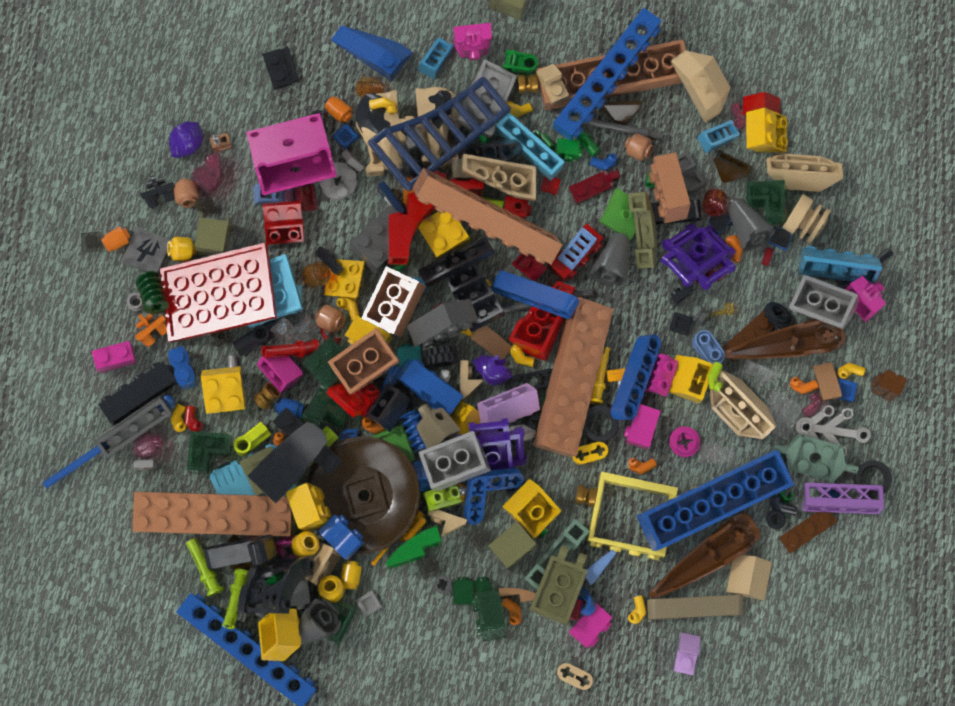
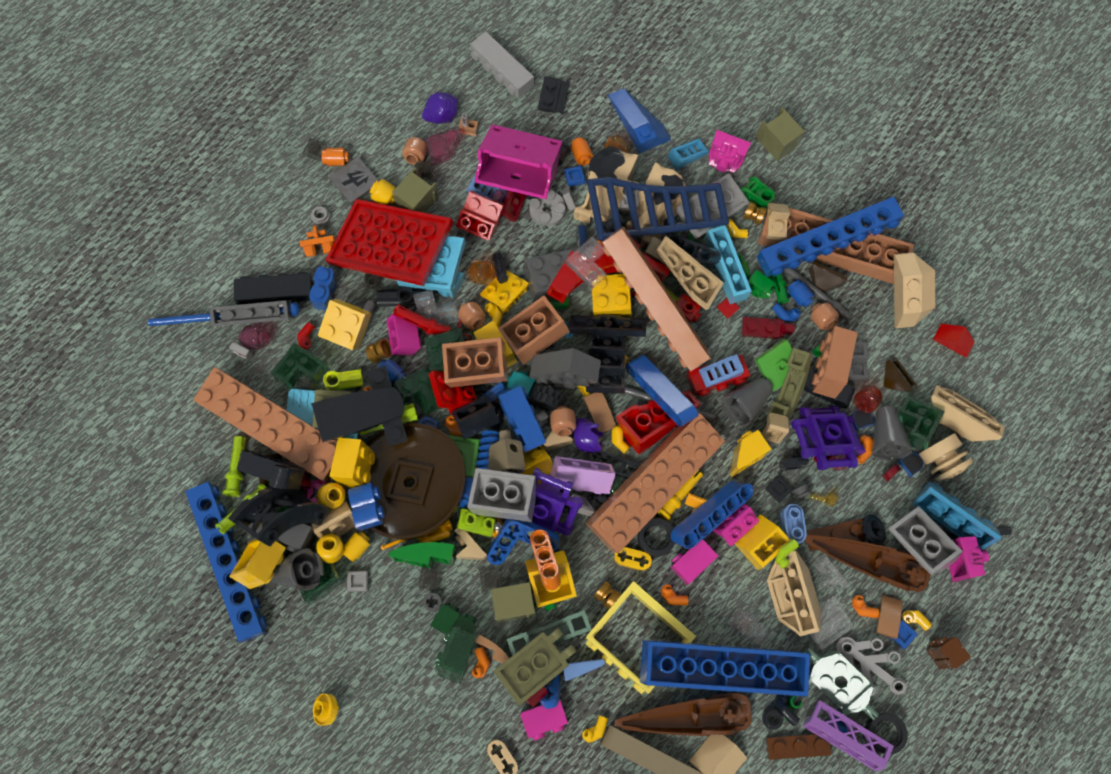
camera: 30 degrees right, 5 degrees down
dark pink brick [92,341,137,373] -> none
dark green piece [136,271,168,314] -> none
black hips [141,175,175,209] -> none
yellow arm [170,403,186,432] -> none
yellow arm [369,97,398,115] -> none
dark red slope [512,253,547,282] -> none
dark pink gear [669,426,700,457] -> none
dark azure slope [697,120,741,153] -> none
clear pink arm [730,102,746,129] -> none
yellow slope [746,108,788,153] -> none
clear pink arm [802,392,822,417] -> none
none -> light grey brick [470,32,534,98]
none -> orange beam [530,530,561,590]
none -> nougat head [550,406,576,437]
none -> clear plate [565,237,607,289]
none -> yellow slope [730,430,772,477]
none -> tan slope [762,412,789,444]
none -> blue brick [787,279,815,308]

